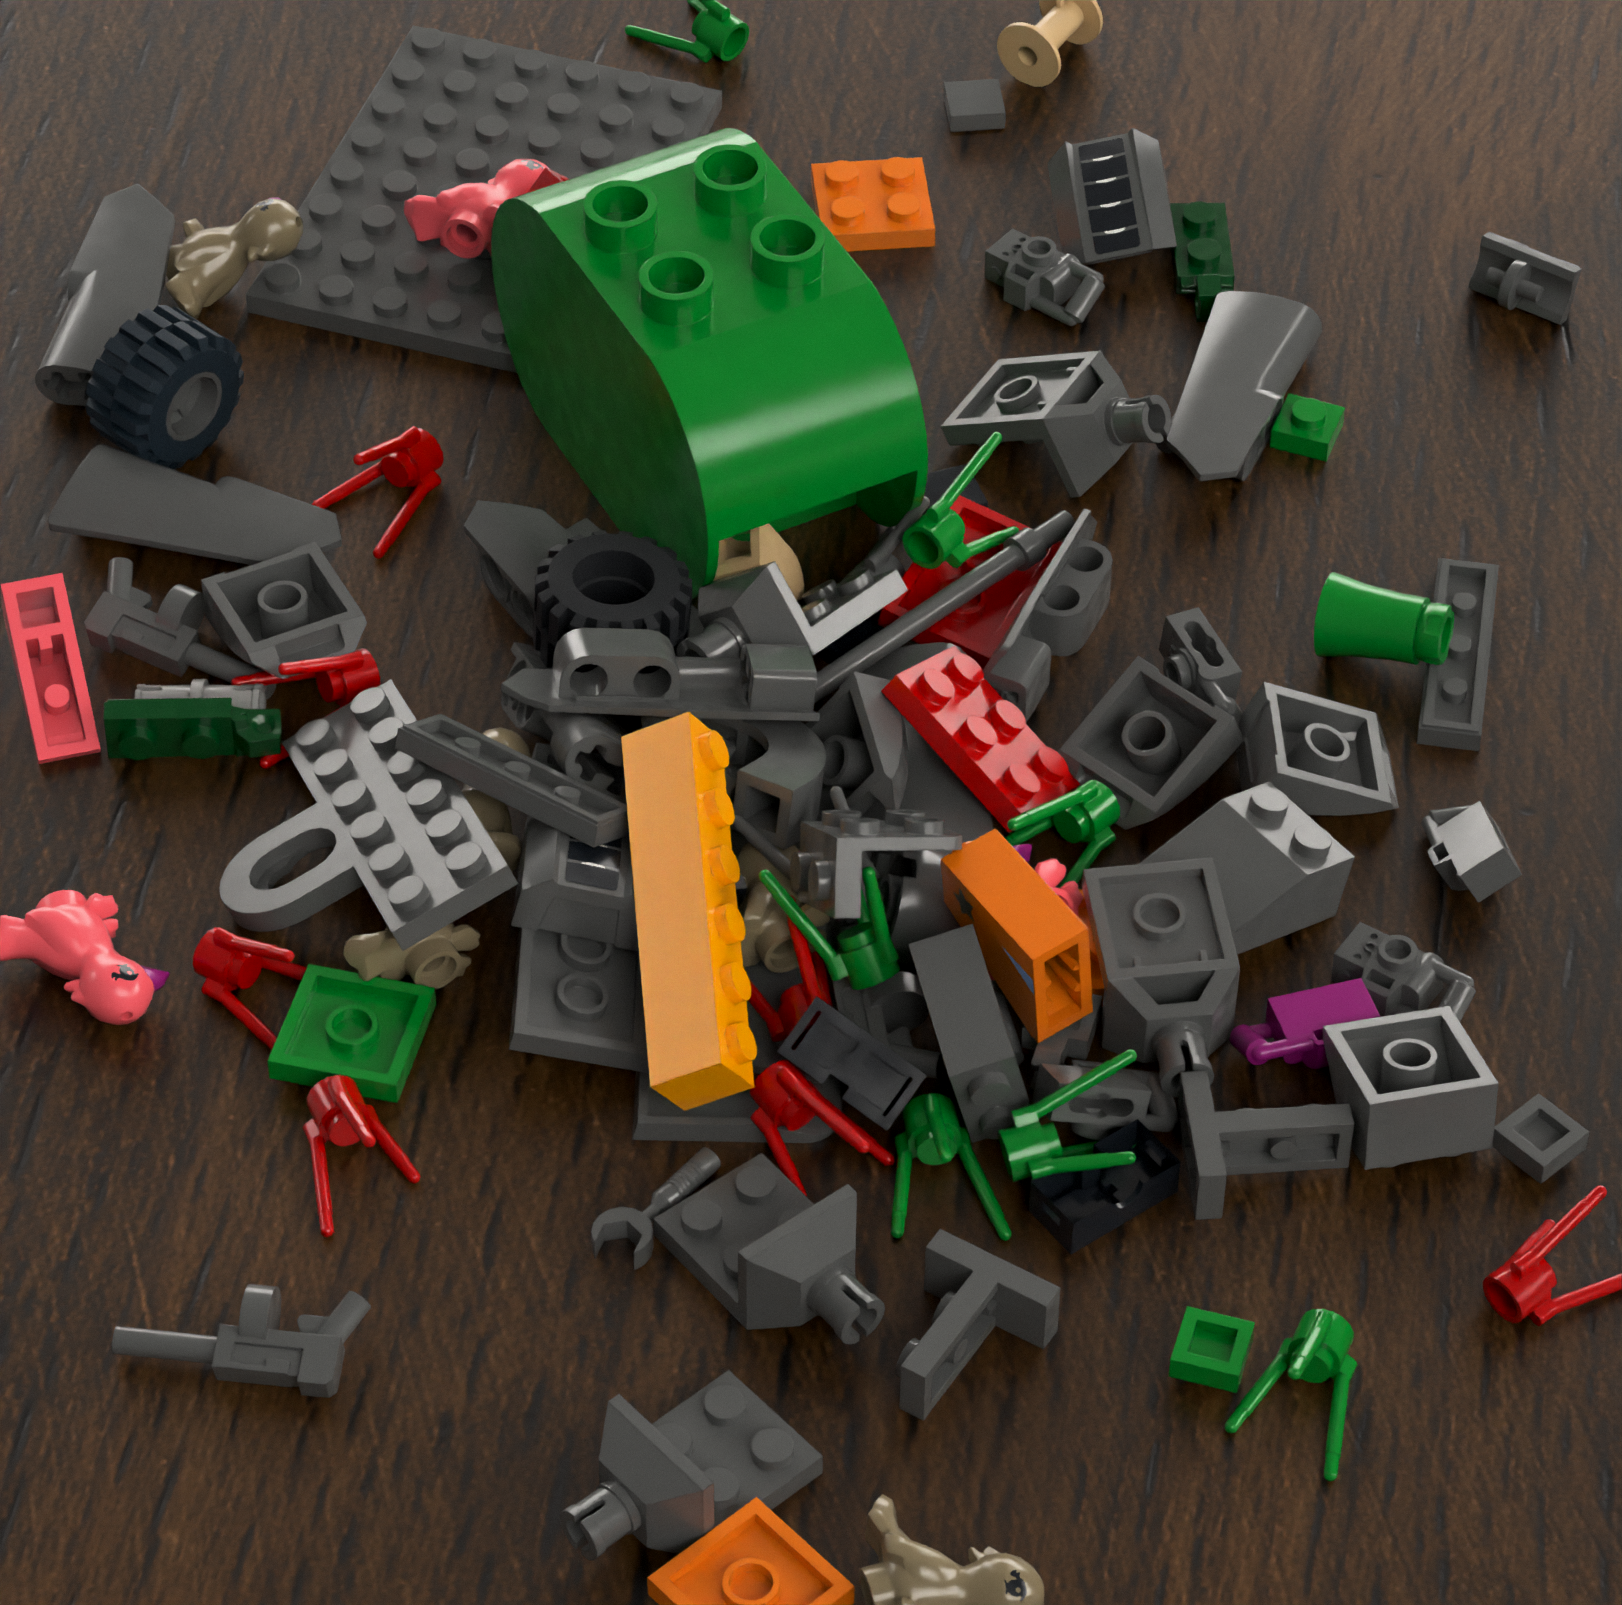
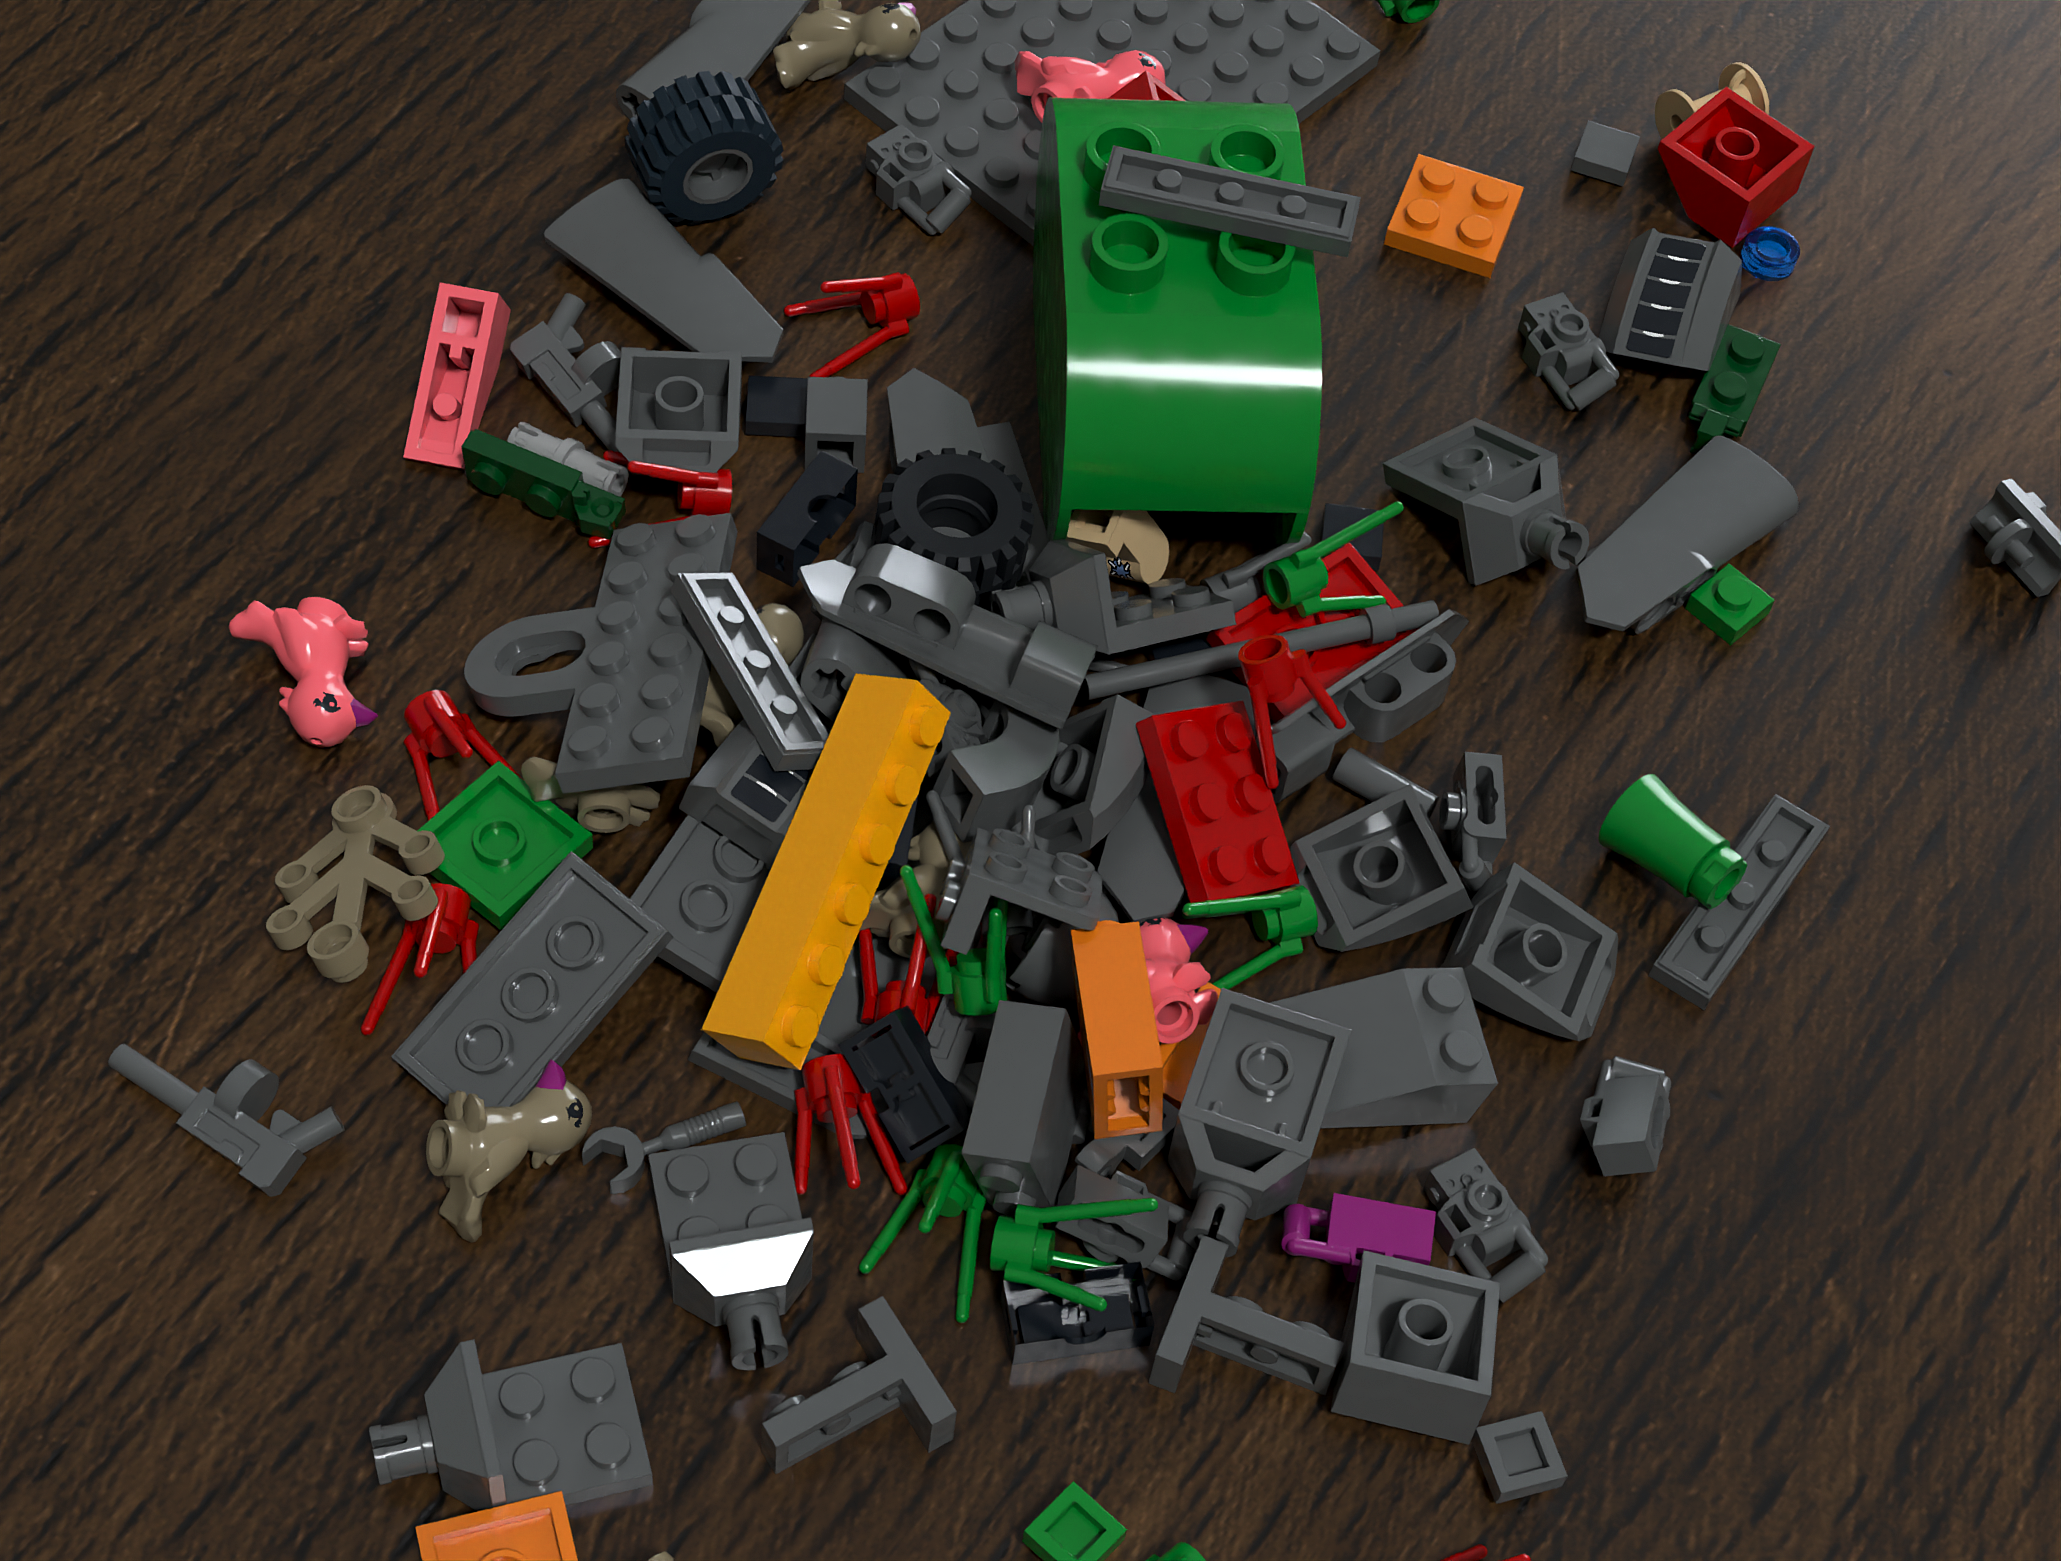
camera: 20 degrees right, 10 degrees up
none -> dark tan plant [266,785,445,983]
none -> dark grey tile [391,851,673,1107]
none -> dark tan animal [426,1059,592,1243]
none -> black tile [746,375,808,437]
none -> black piece [756,451,858,587]
none -> dark grey brick [805,377,868,473]
none -> dark grey piece [866,124,972,235]
none -> dark grey tile [1099,145,1361,258]
none -> red plant [1238,635,1346,789]
none -> dark grey hinge [1333,747,1439,819]
none -> red slope [1658,86,1815,248]
none -> clear blue tile [1740,226,1800,281]

